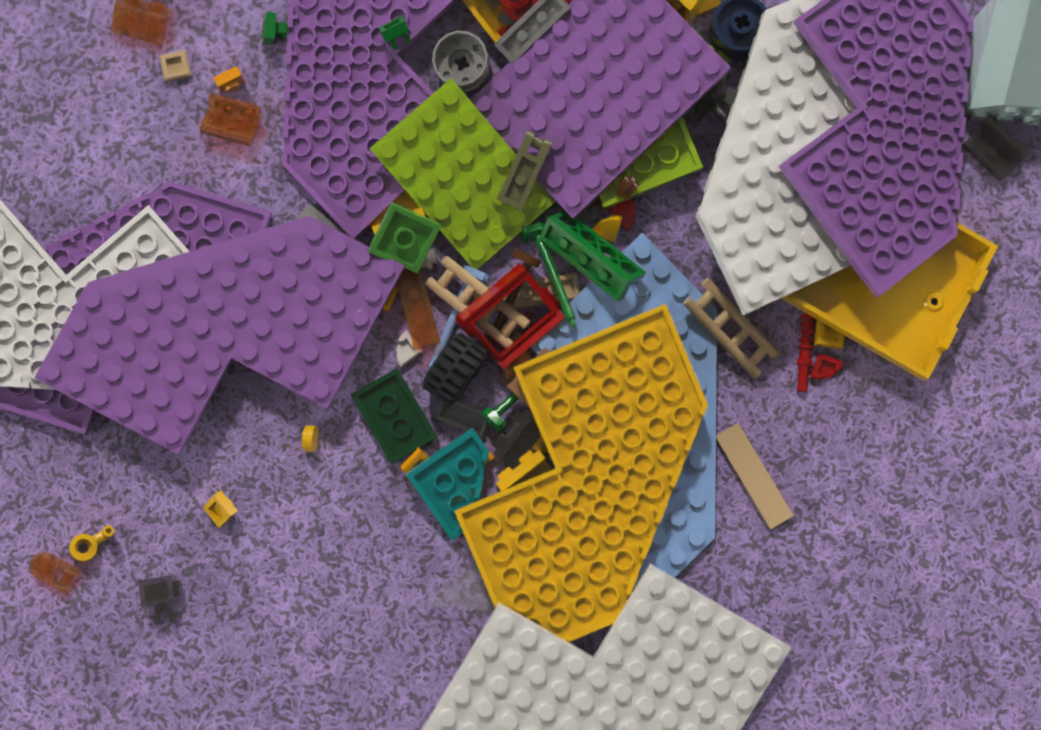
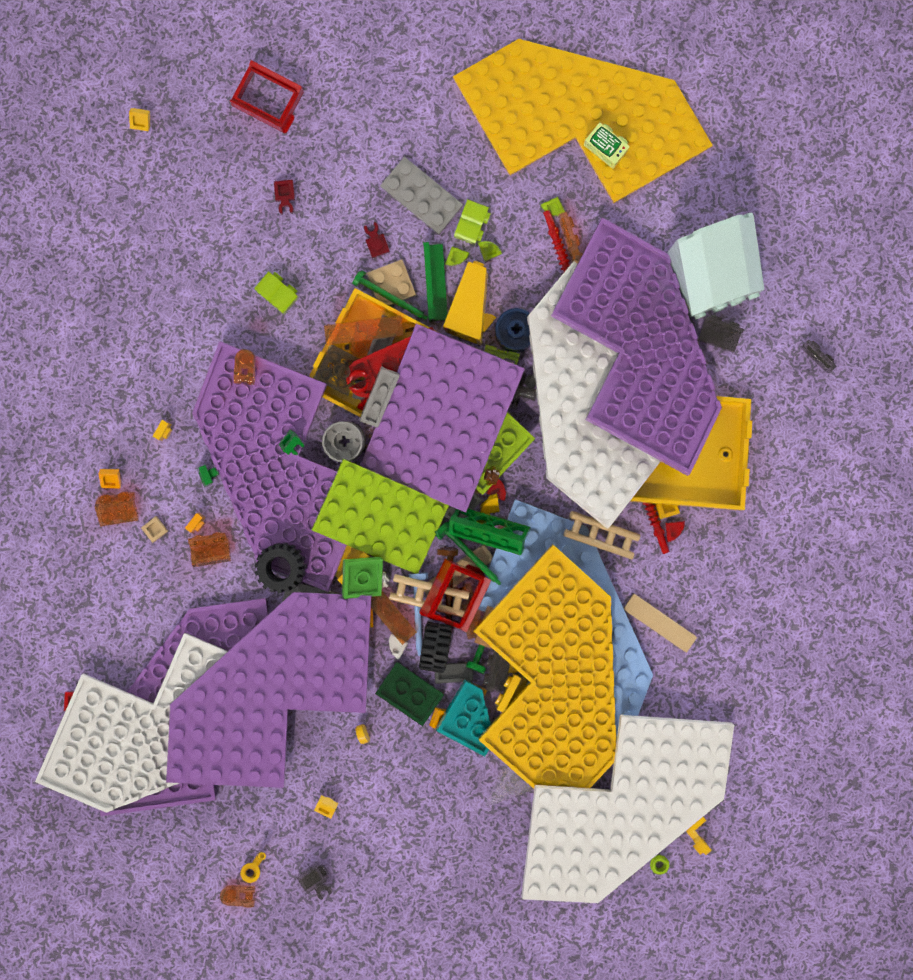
camera: 25 degrees left, 5 degrees up
olive plate [497,130,552,210] -> none
none -> black tyre [255,543,307,593]

